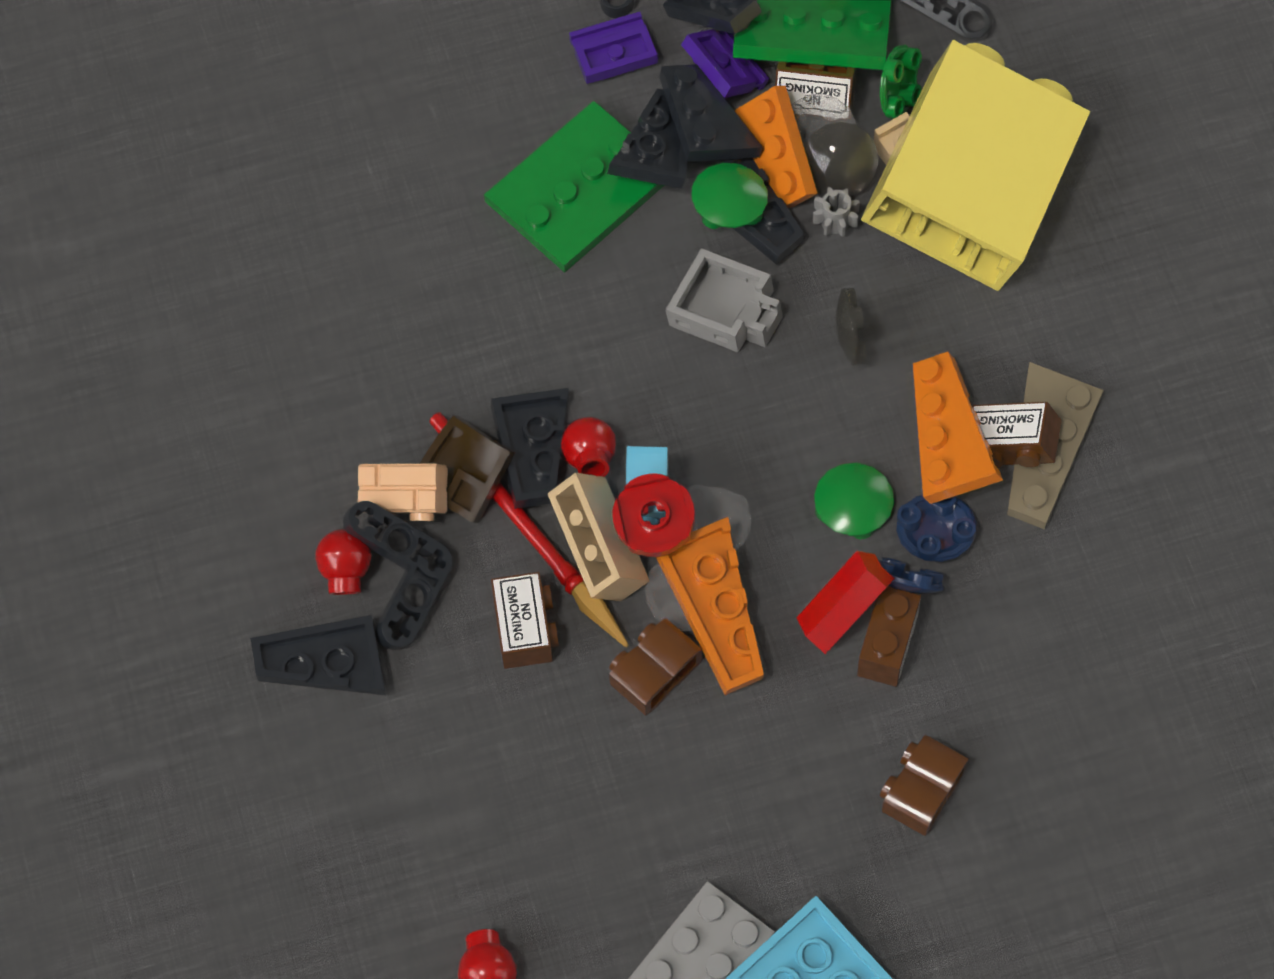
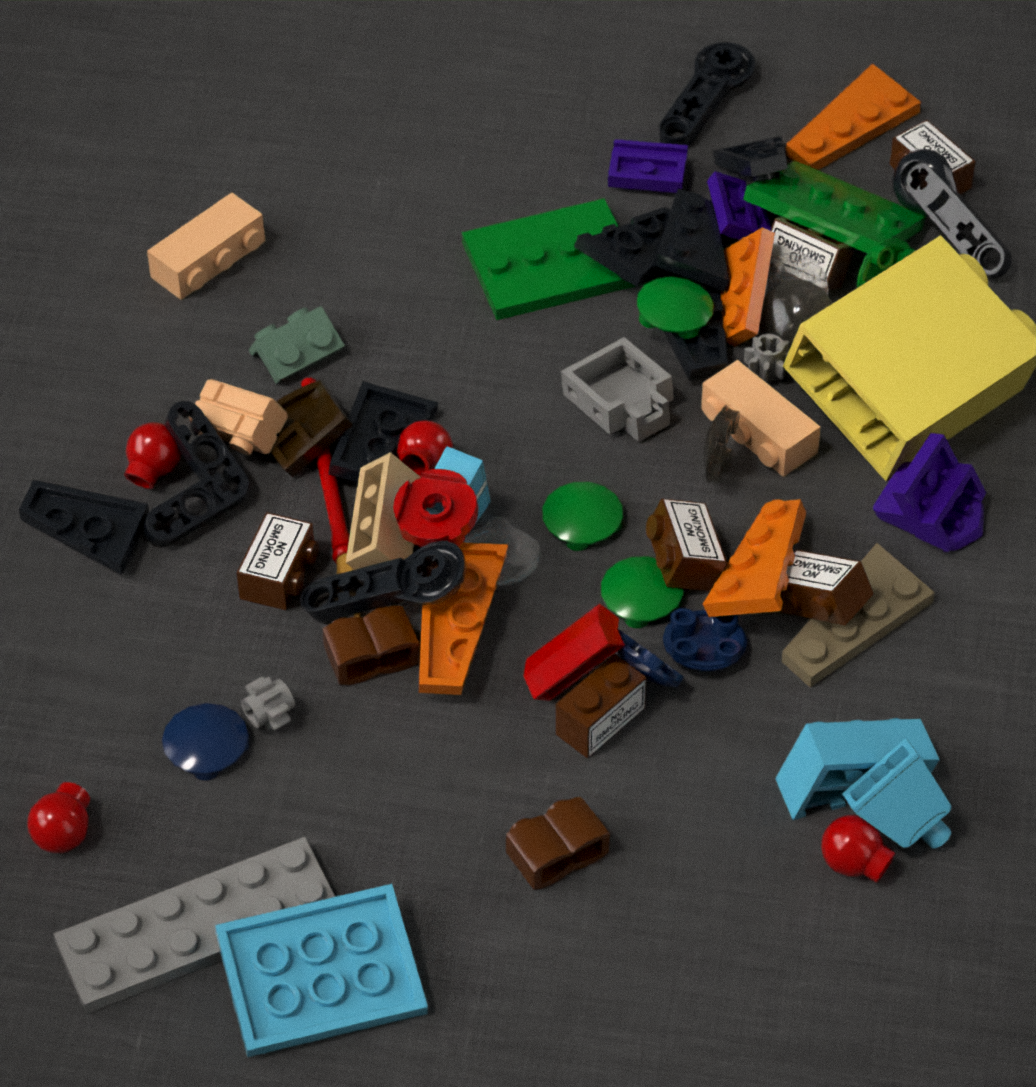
camera: 25 degrees right, 15 degrees down
none -> light nougat brick [147,193,265,300]
none -> dark blue dish [162,703,249,781]
none -> light grey gear [241,676,295,731]
none -> sand green bracket [249,306,345,384]
none -> black beam [300,541,467,622]
none -> green dish [542,482,623,551]
none -> brick [646,498,727,591]
none -> light nougat brick [701,360,821,477]
none -> medium azure wedge [775,718,940,820]
none -> red piece [821,815,896,883]
none -> medium azure torso [842,738,952,849]
none -> dark purple piece [873,433,986,552]

